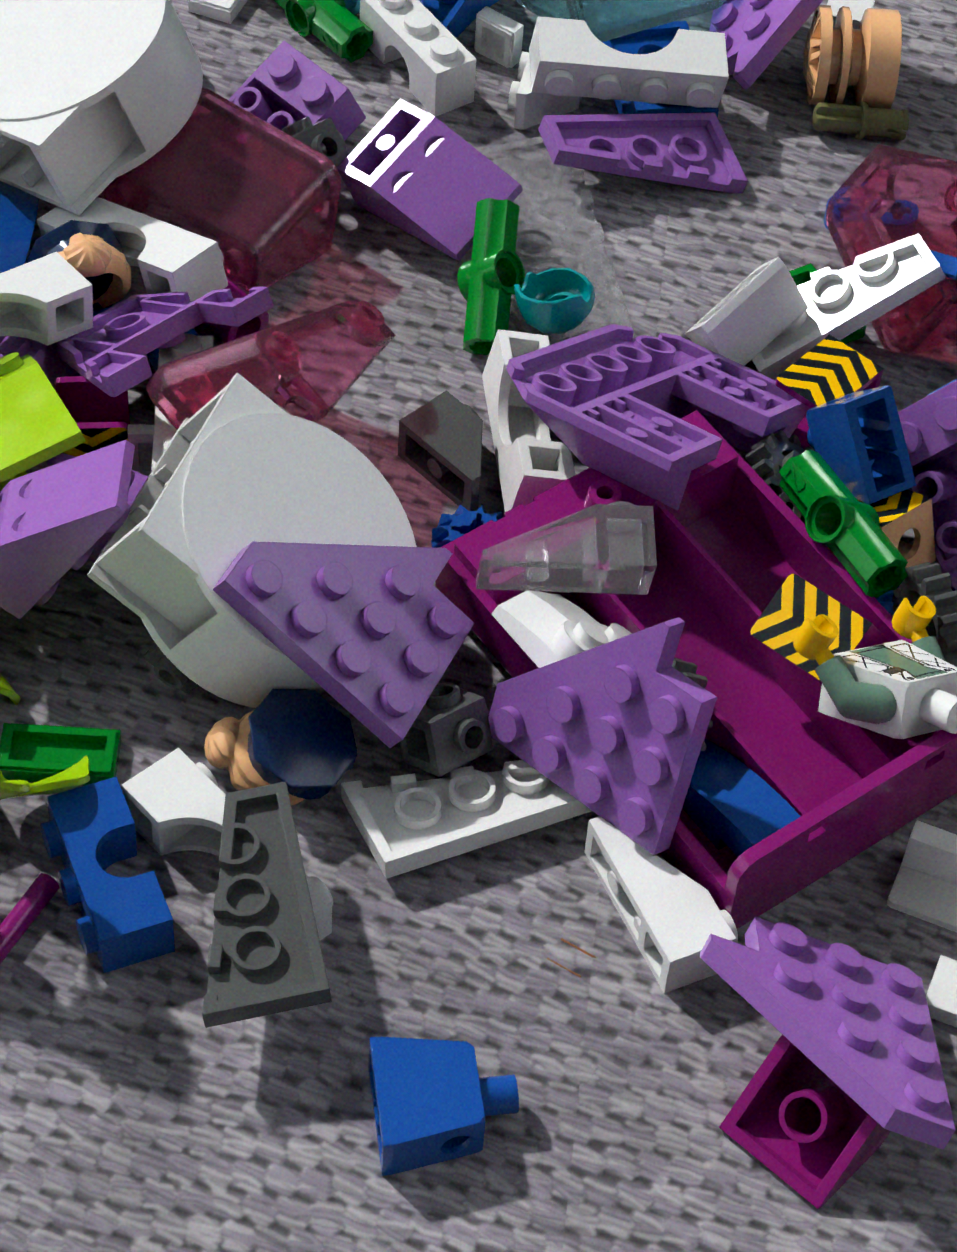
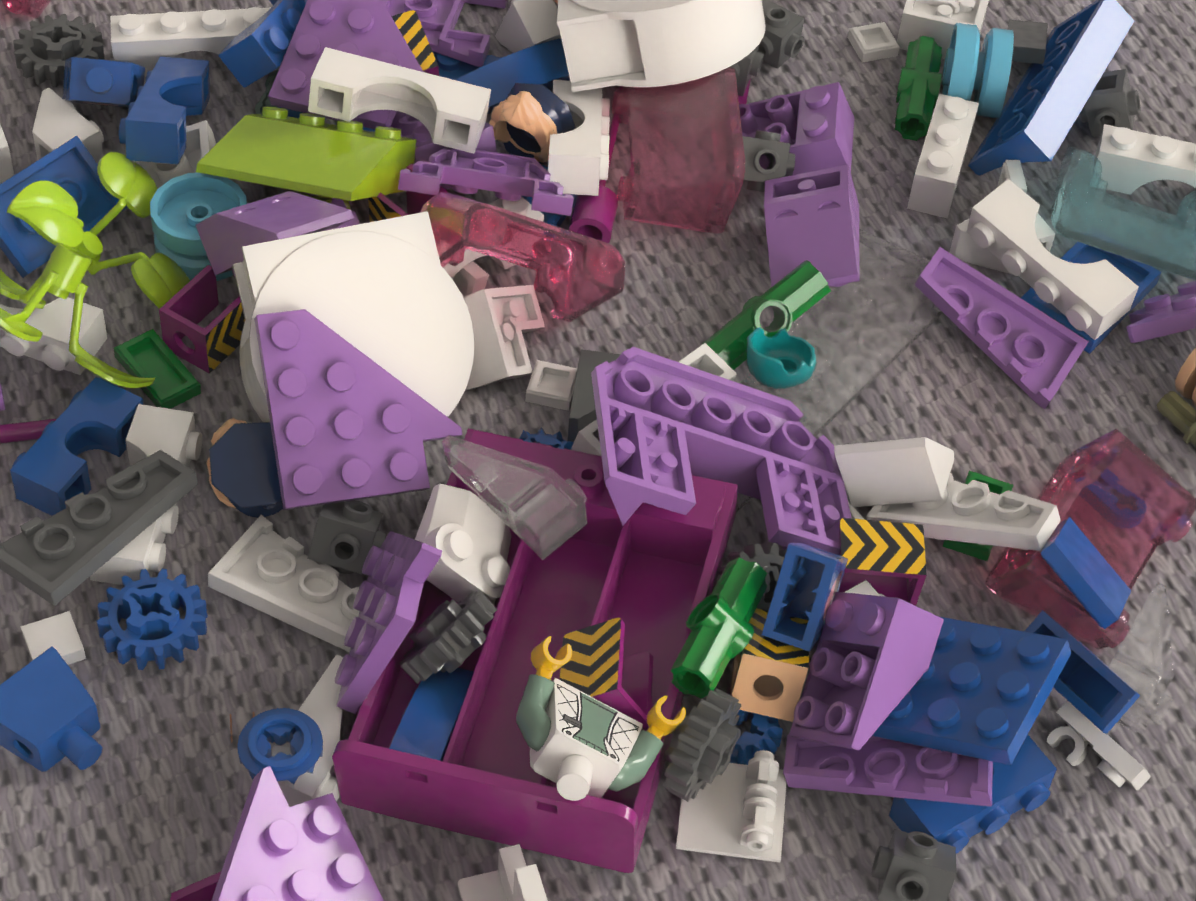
camera: 50 degrees right, 0 degrees up
none -> white tile [20,611,86,665]
none -> blue gear [97,568,208,670]
none -> magenta piece [159,265,245,374]
none -> blue gear [237,708,323,785]
none -> white tile [525,360,577,411]

